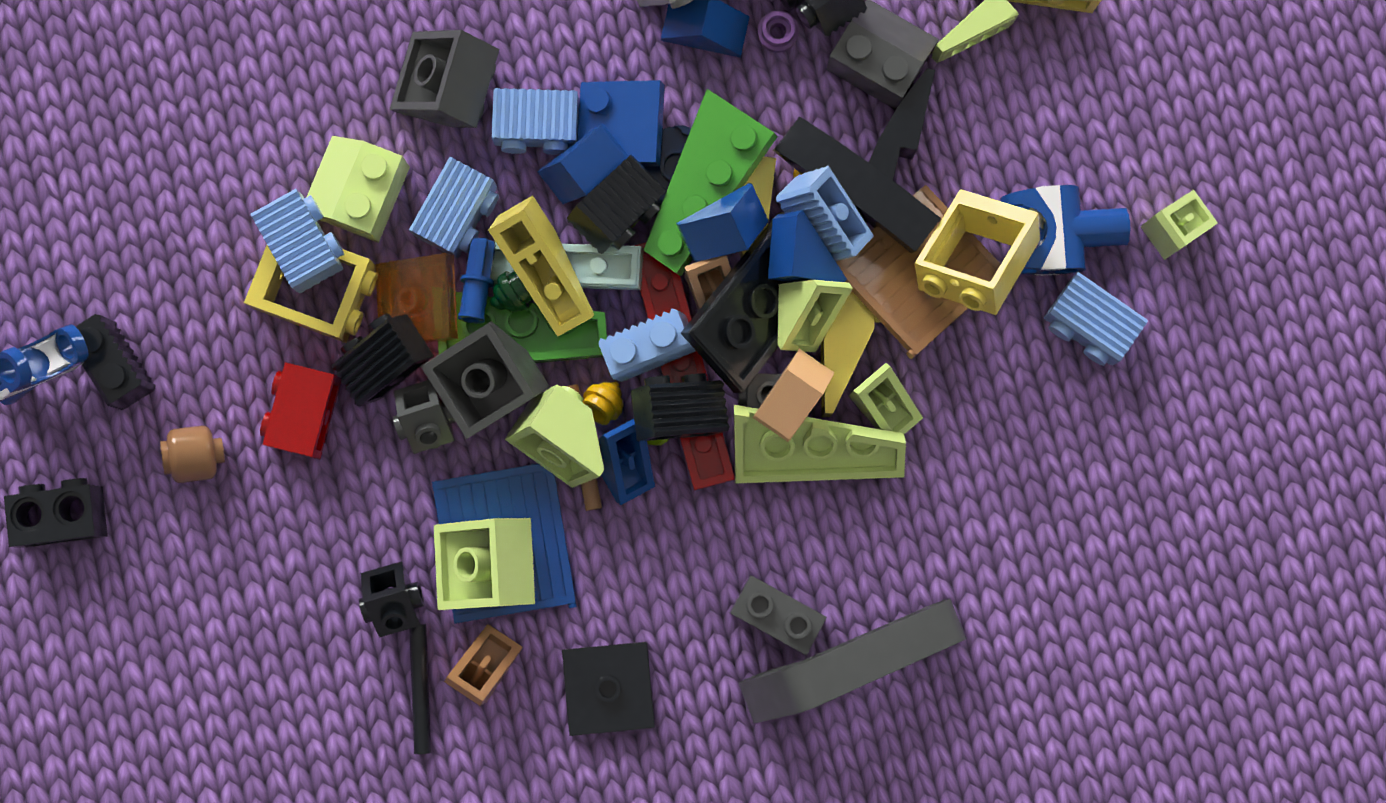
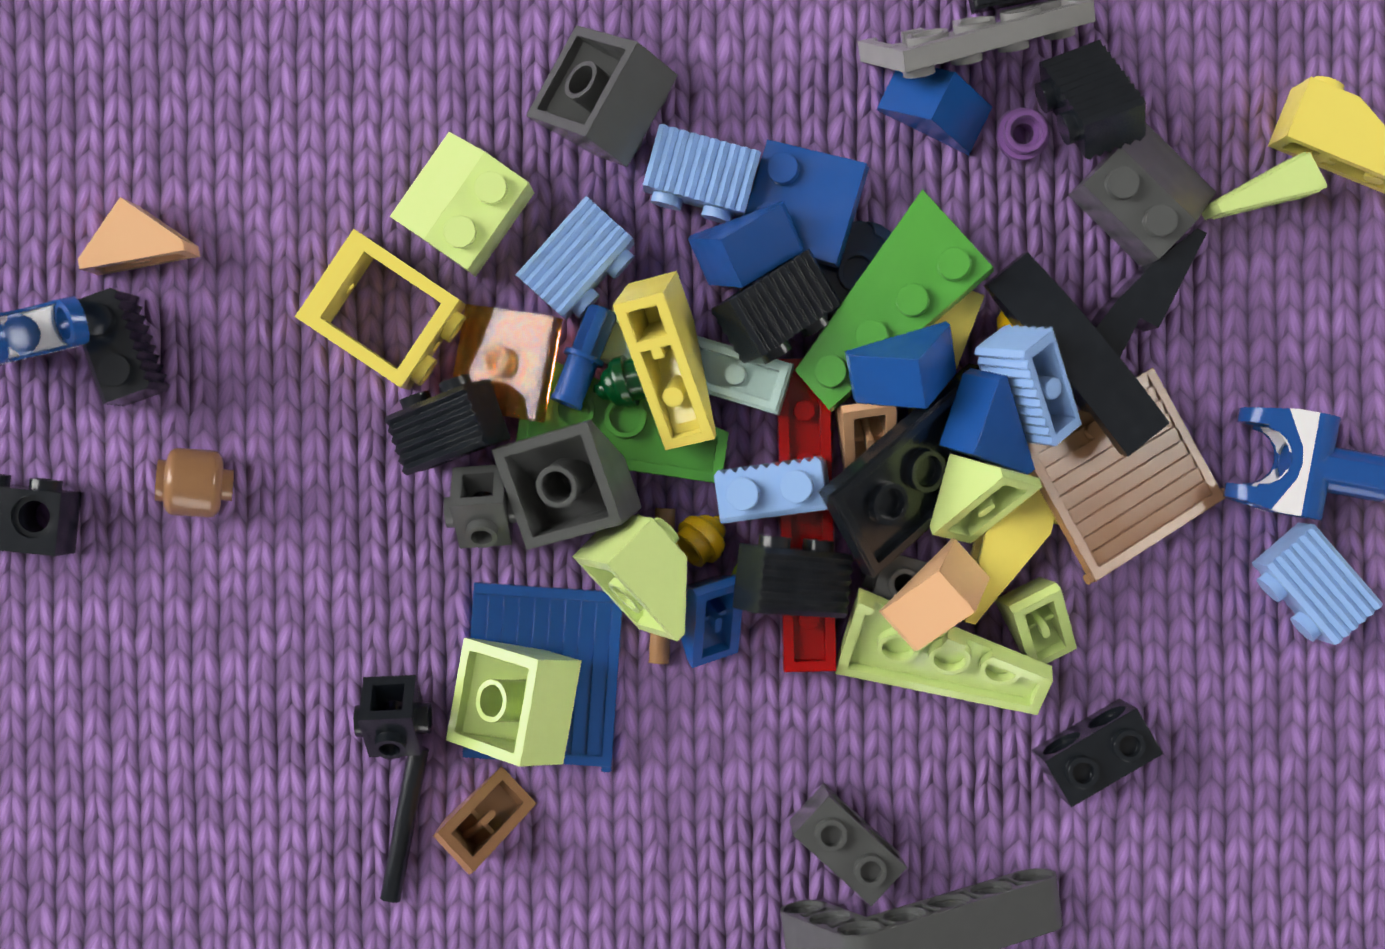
camera: 15 degrees right, 5 degrees up
light blue brick [251,189,344,293] -> none
red brick [260,362,341,460] -> none
black plate [562,641,655,736] -> none
light yellow window [915,189,1040,315] -> none
none -> light nougat slope [78,197,200,275]
none -> black brick [1031,698,1163,807]

